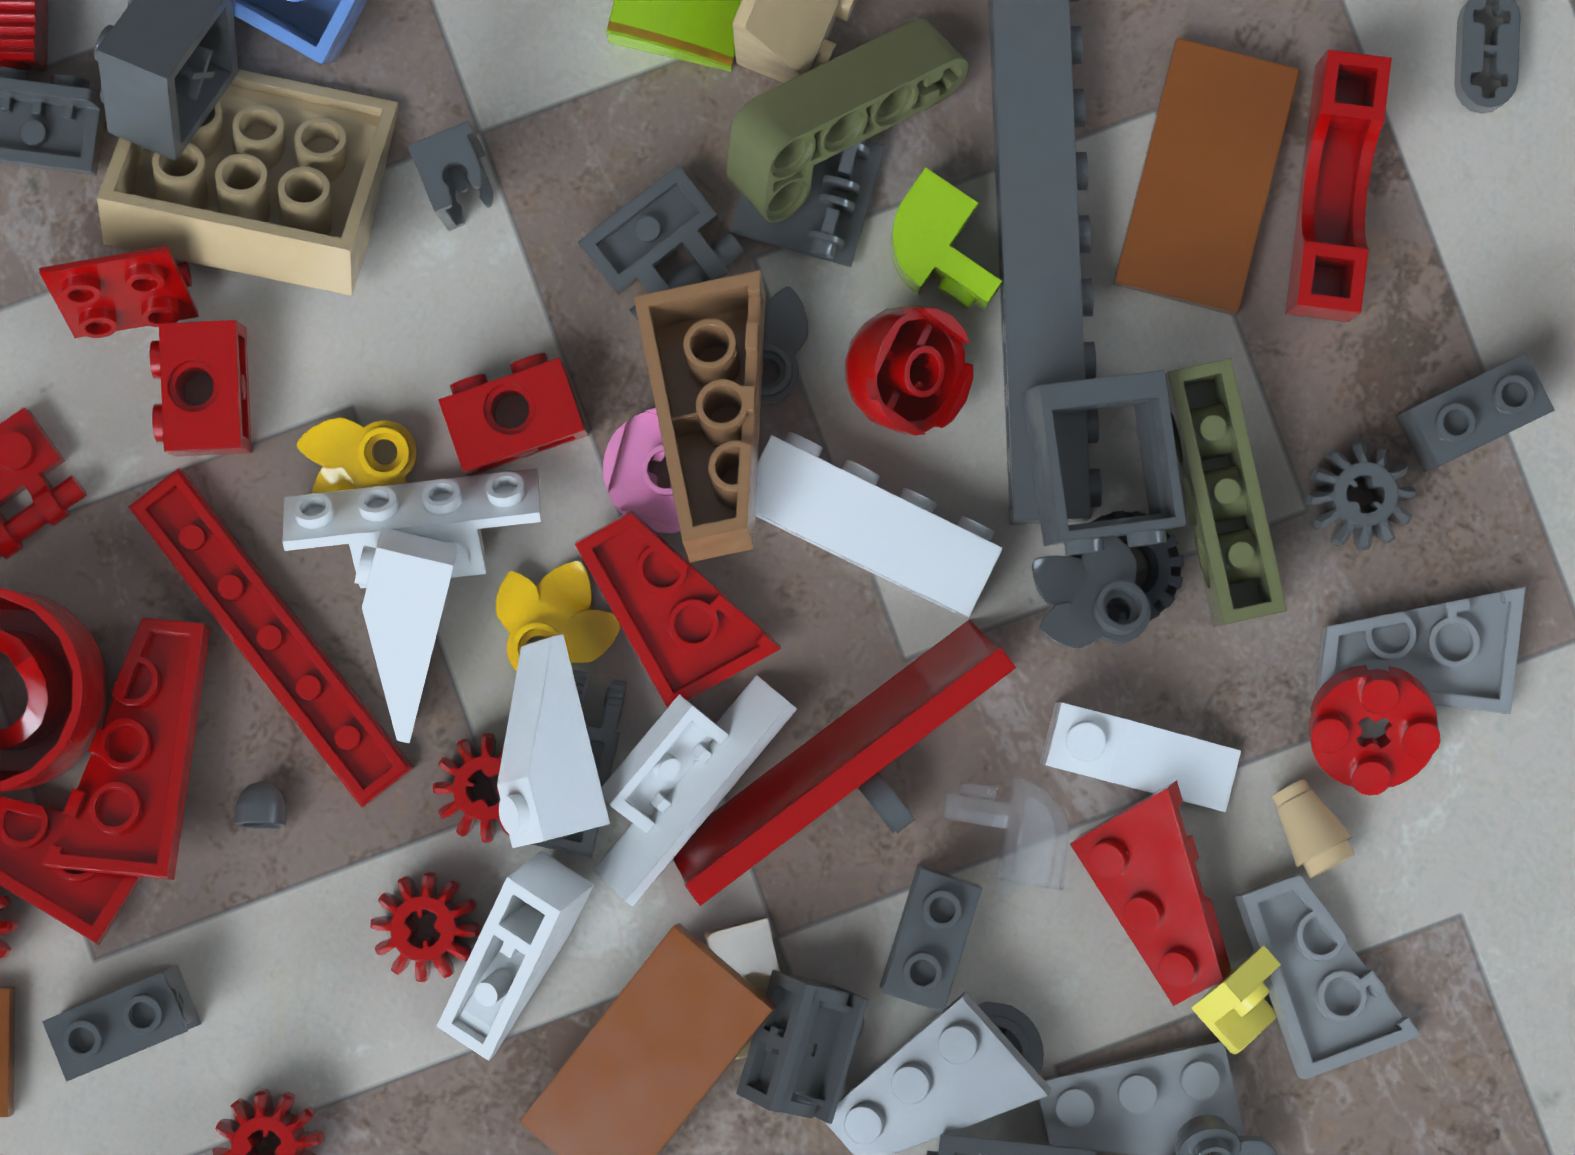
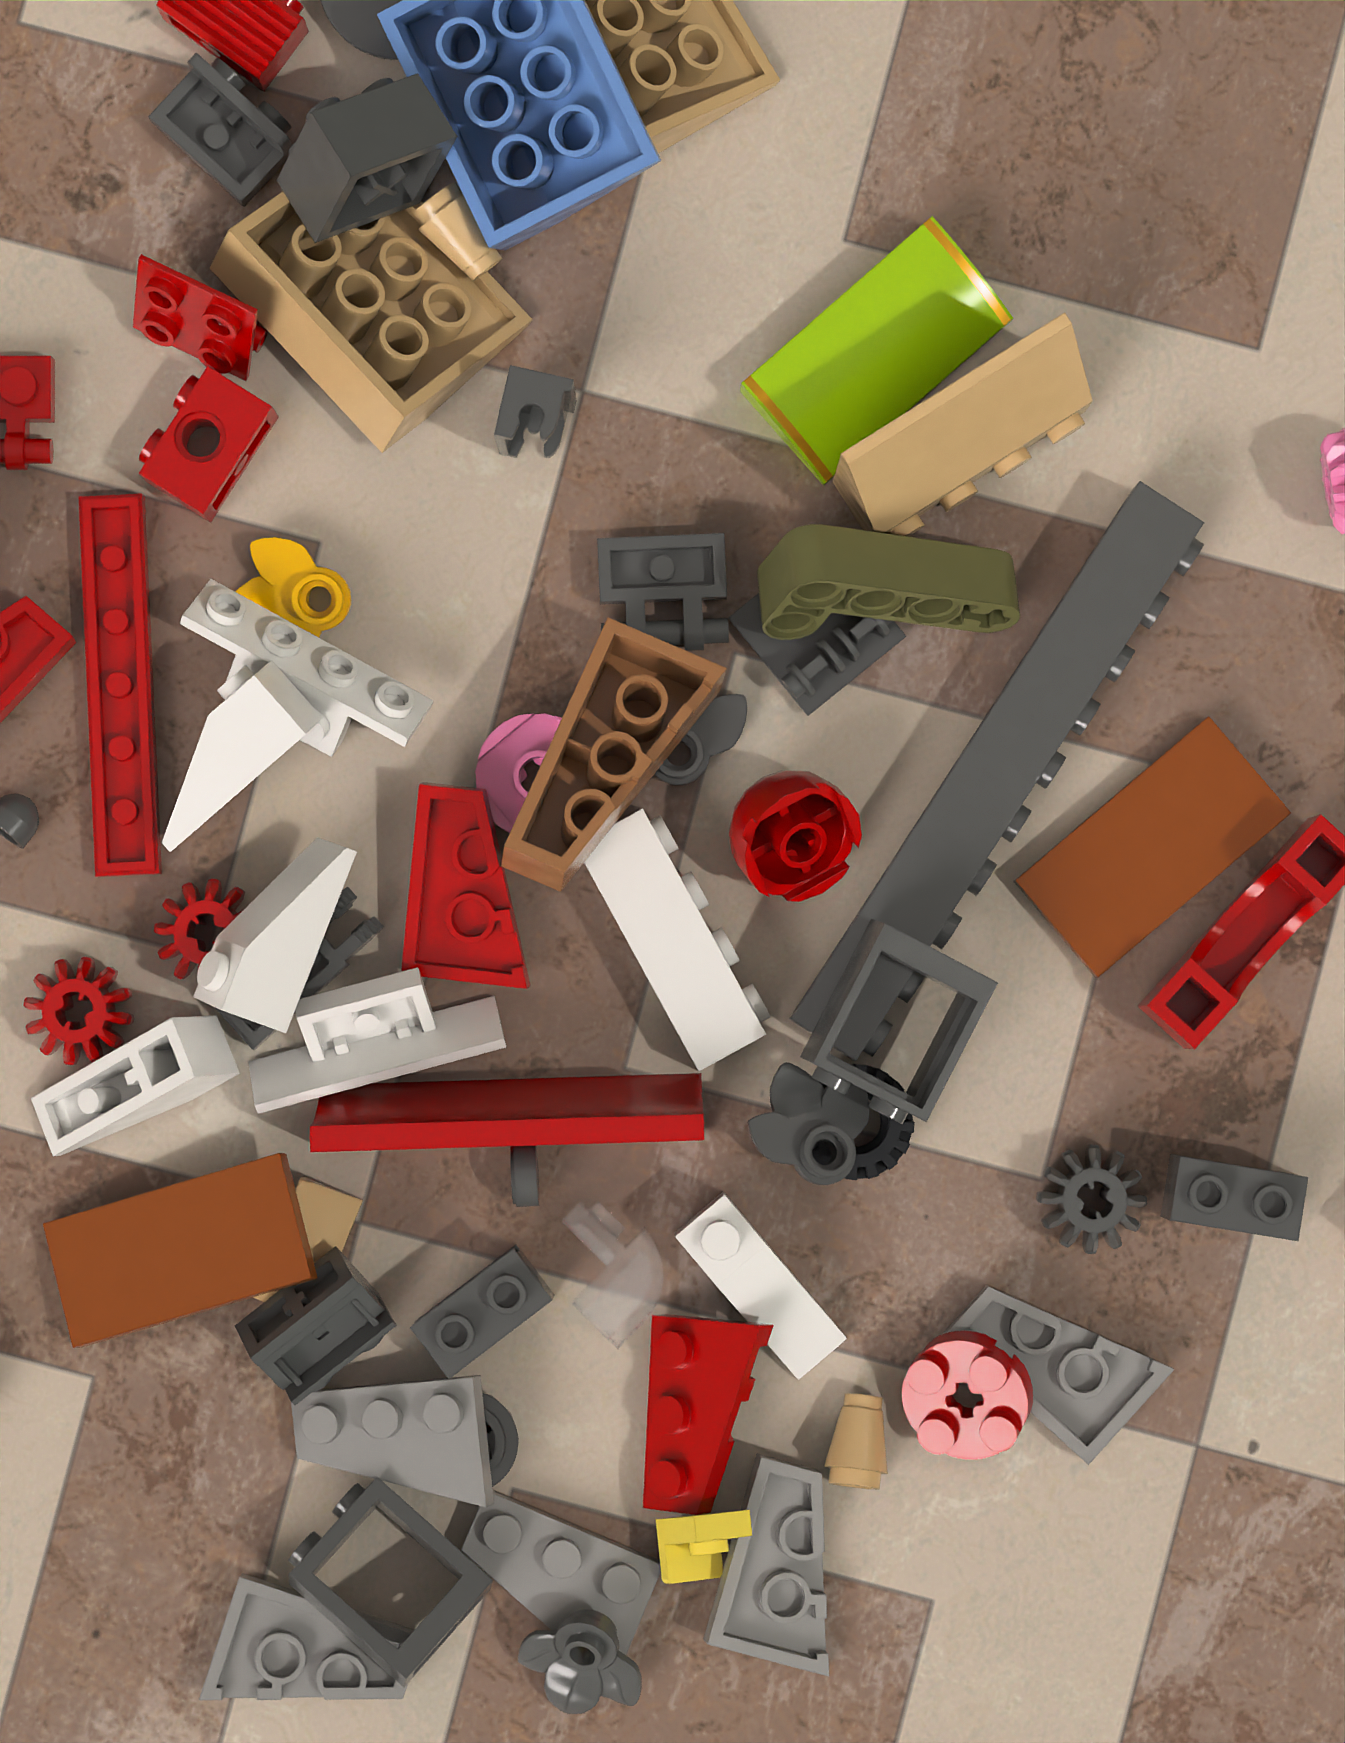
camera: 30 degrees right, 0 degrees up
red brick [438,353,589,476] -> none
yellow plate [495,561,621,671] -> none
lime brick [891,167,1002,310] -> none
olive brick [1165,358,1287,627] -> none
none -> tan cone [414,182,503,281]

